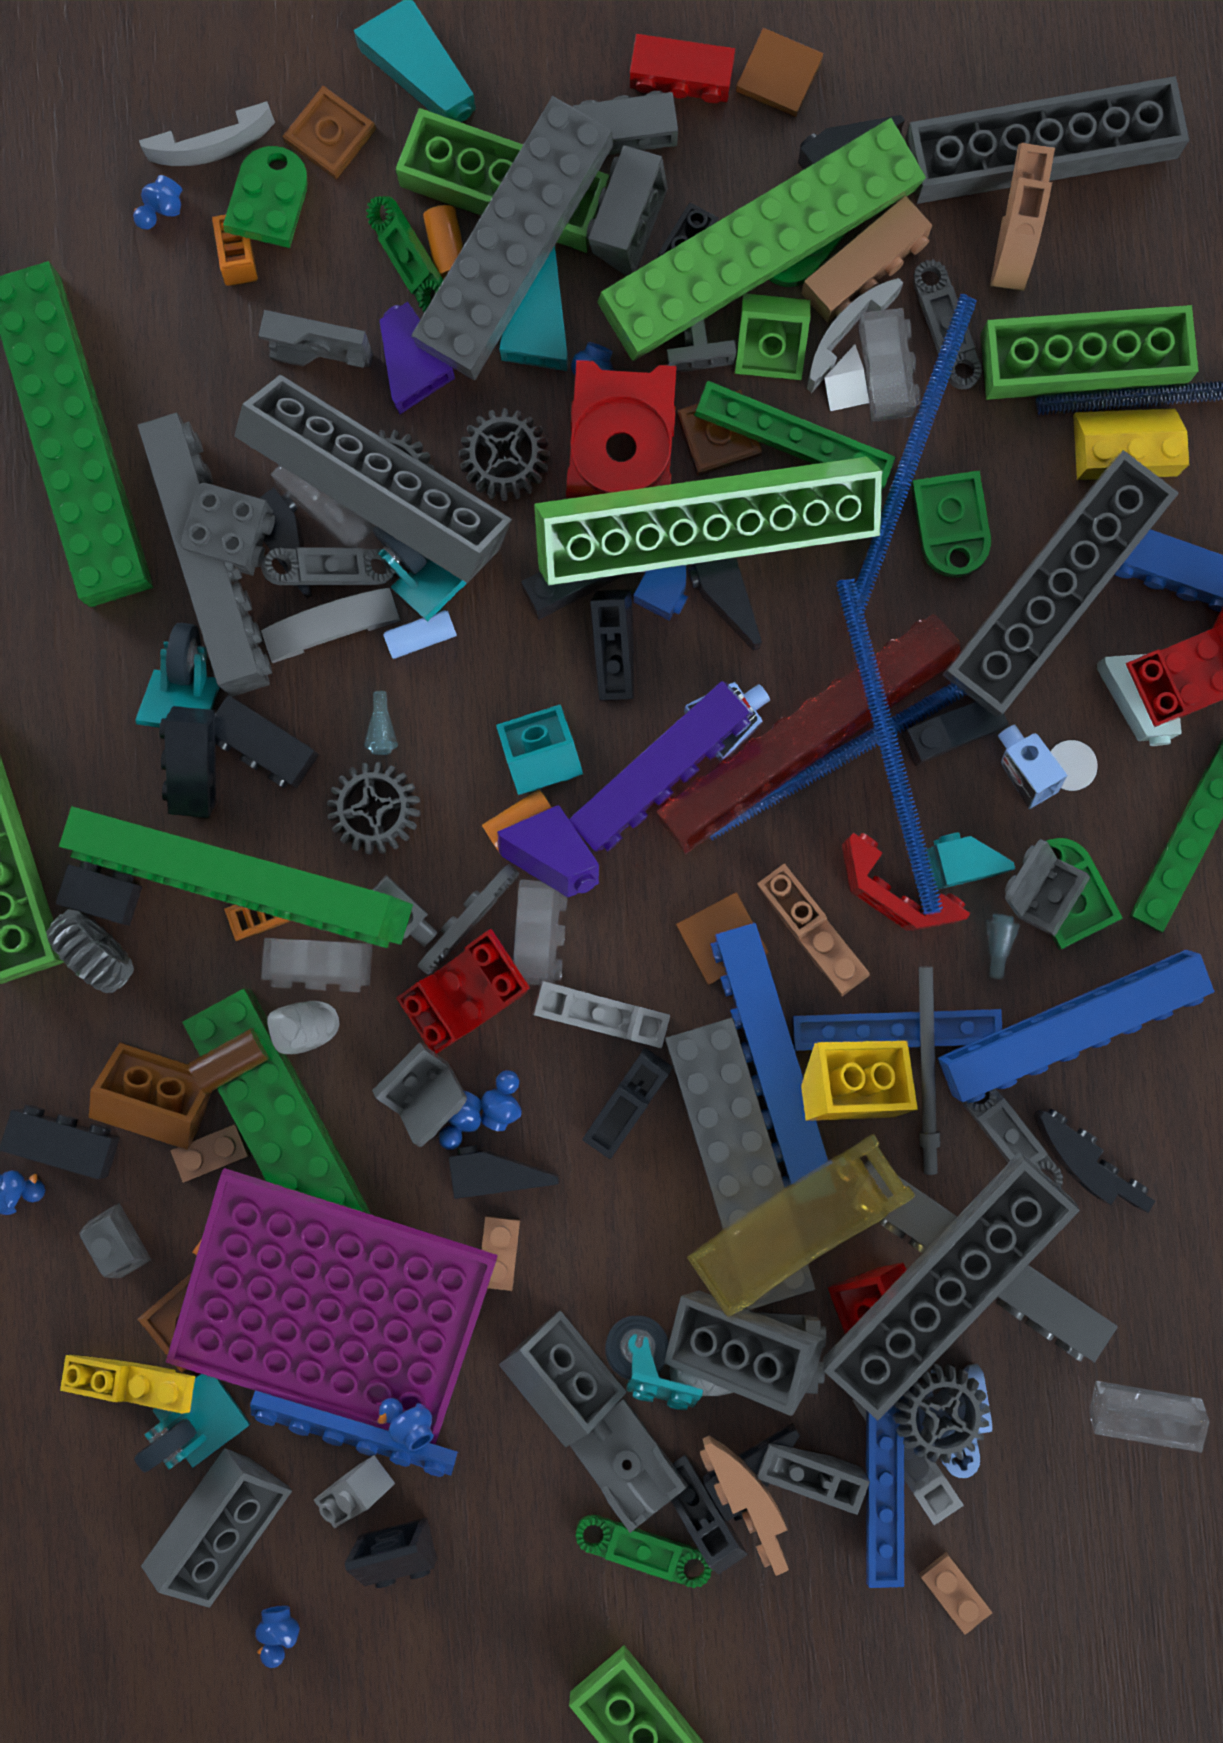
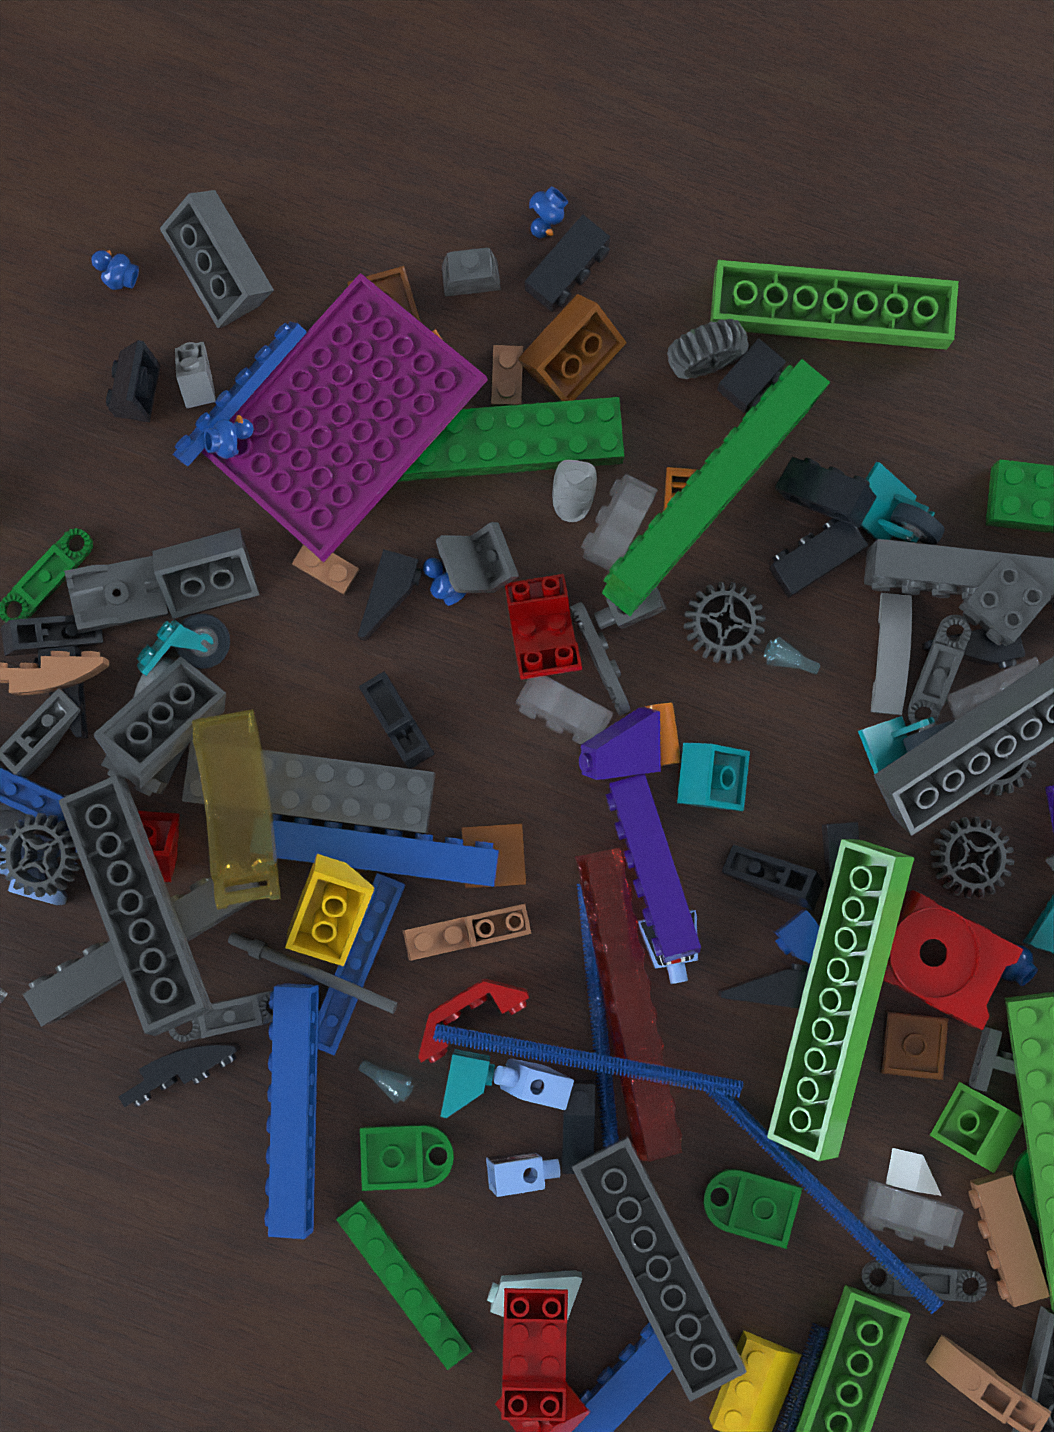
camera: 110 degrees right, 0 degrees up
yellow slope [60,1355,195,1413] -> none
teal plate [134,1374,251,1473] -> none
reddish brown brick [188,1028,270,1094] -> none
light blue brick [383,610,457,659] -> none
blue animal [481,1070,522,1131] -> none
light grey slope [532,981,670,1048] -> none
green plate [694,381,895,490] -> none
light grey slope [807,278,903,393] -> none
dark grey bracket [1005,839,1090,937] -> none
white sticker [1051,740,1098,791] -> none
none -> light blue torso [493,1058,574,1110]

